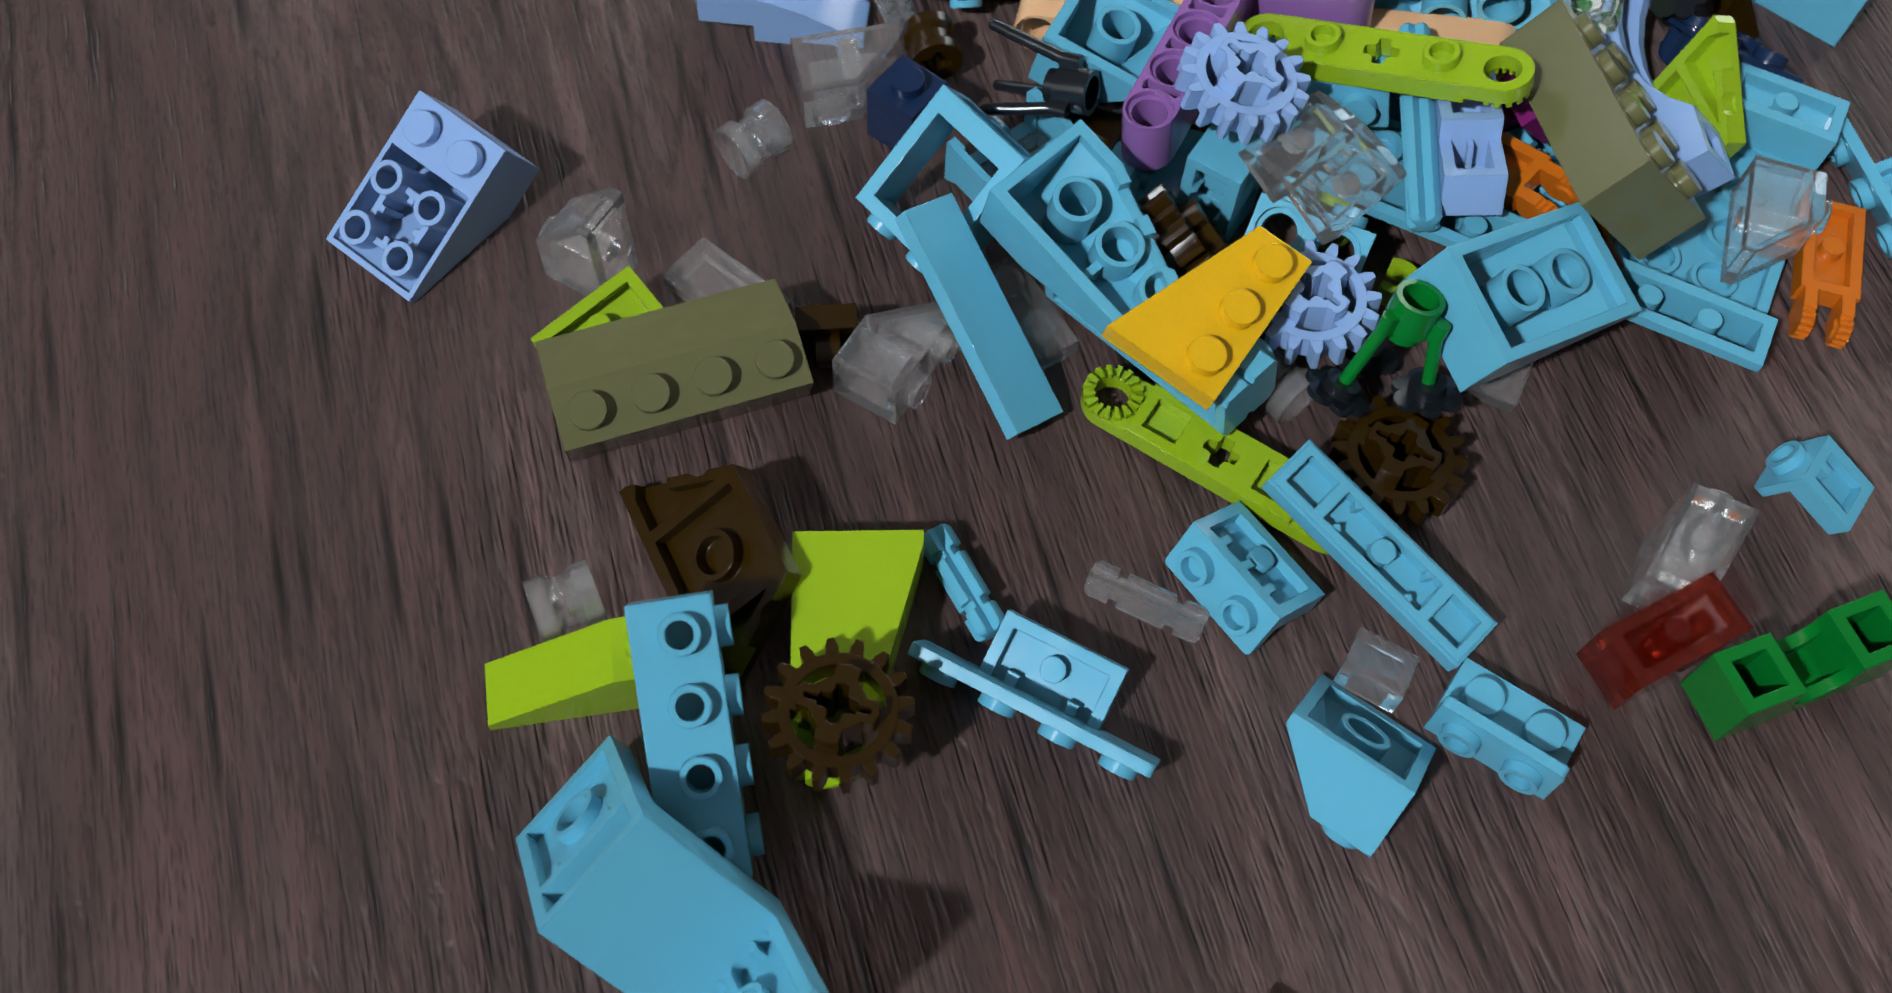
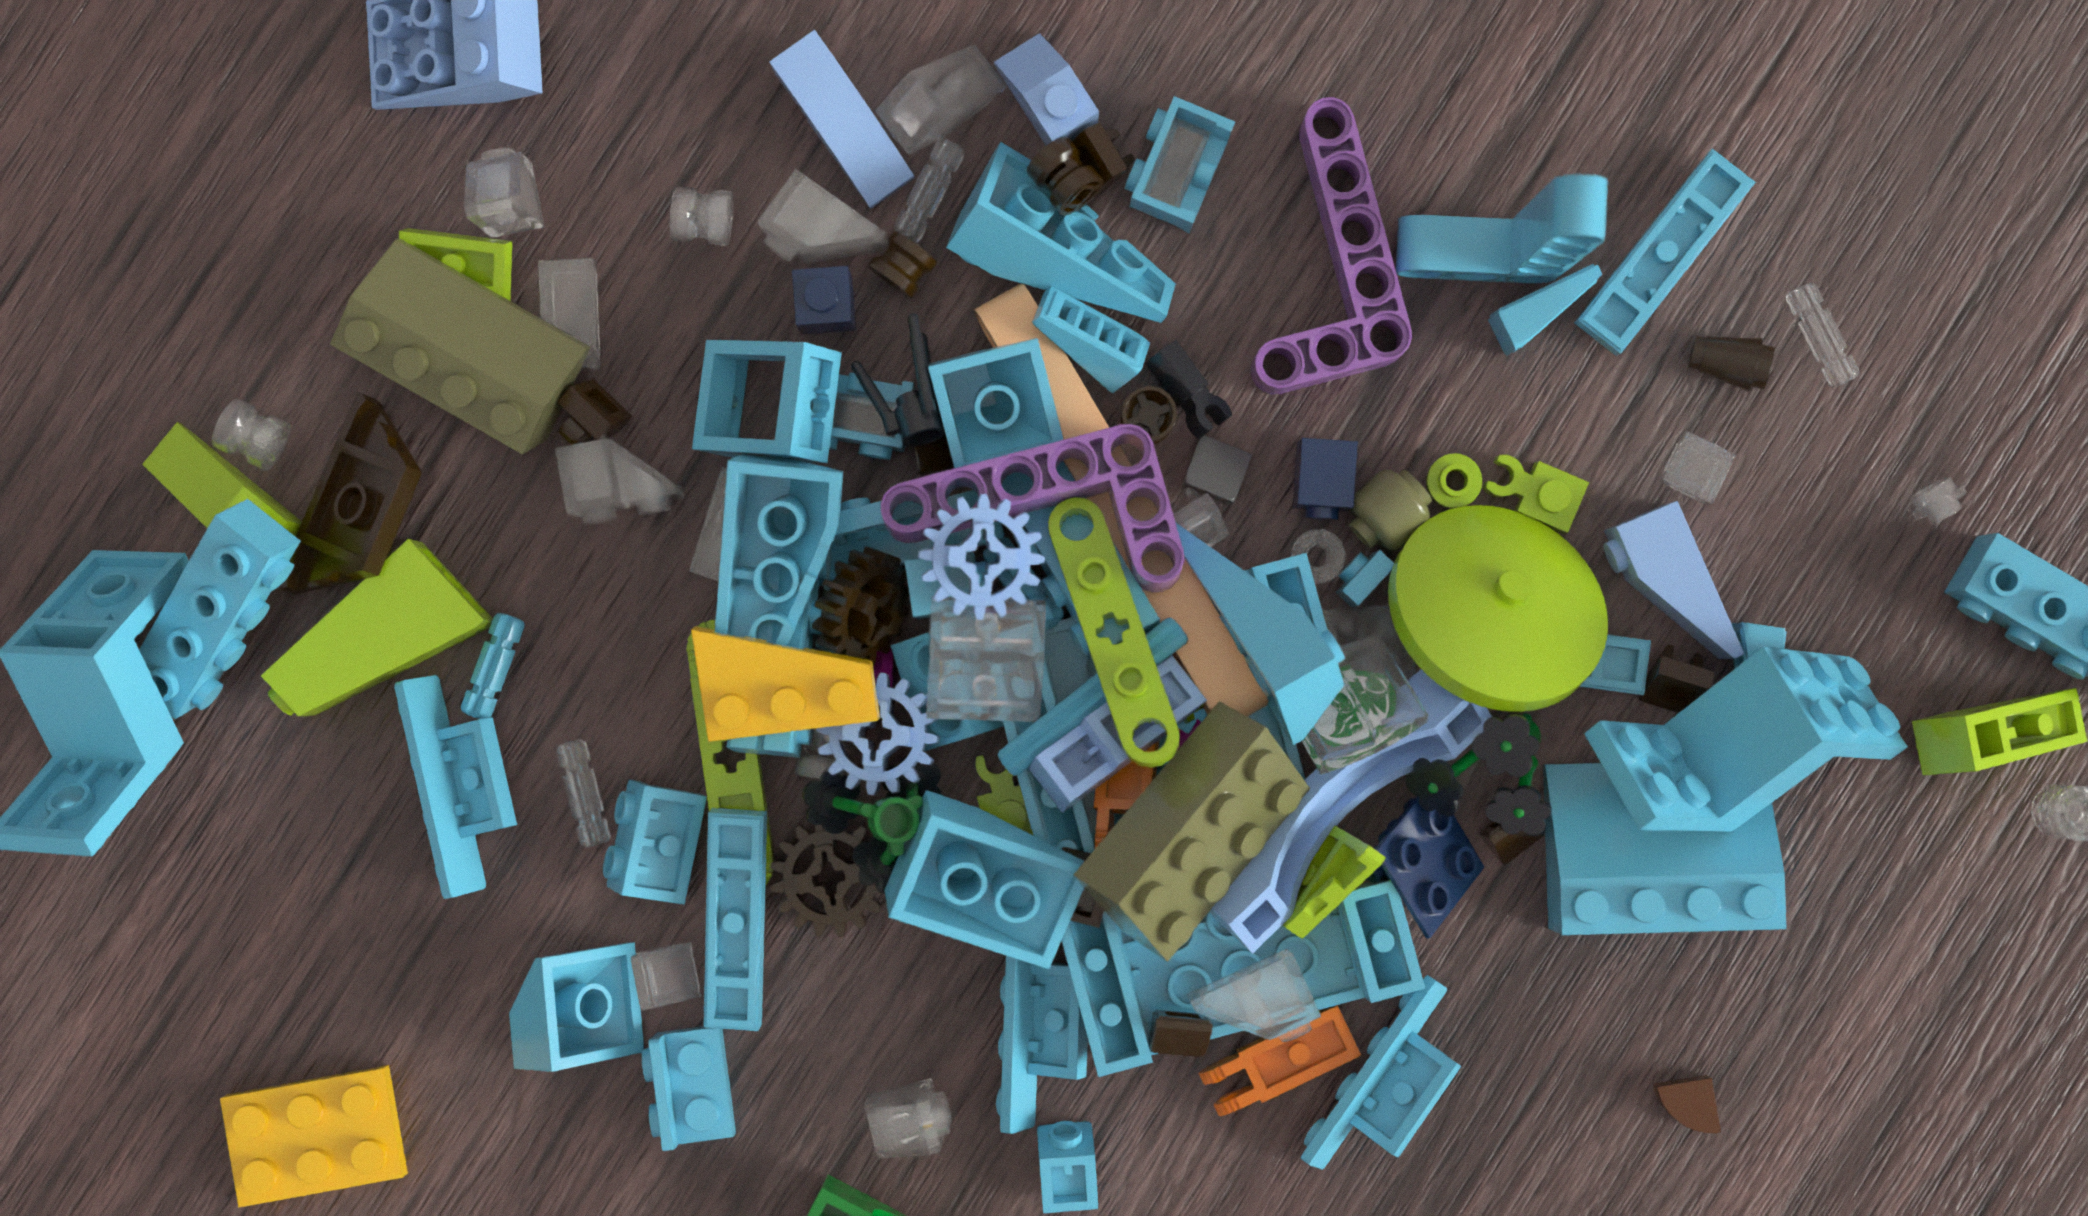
camera: 50 degrees right, 25 degrees up
dark brown gear [761,638,915,794] -> none
medium azure tile [895,193,1063,440] -> none
clear red slope [1576,572,1754,710] -> none
none -> medium azure bracket [996,956,1088,1134]
none -> dark brown slope [1149,1009,1213,1057]

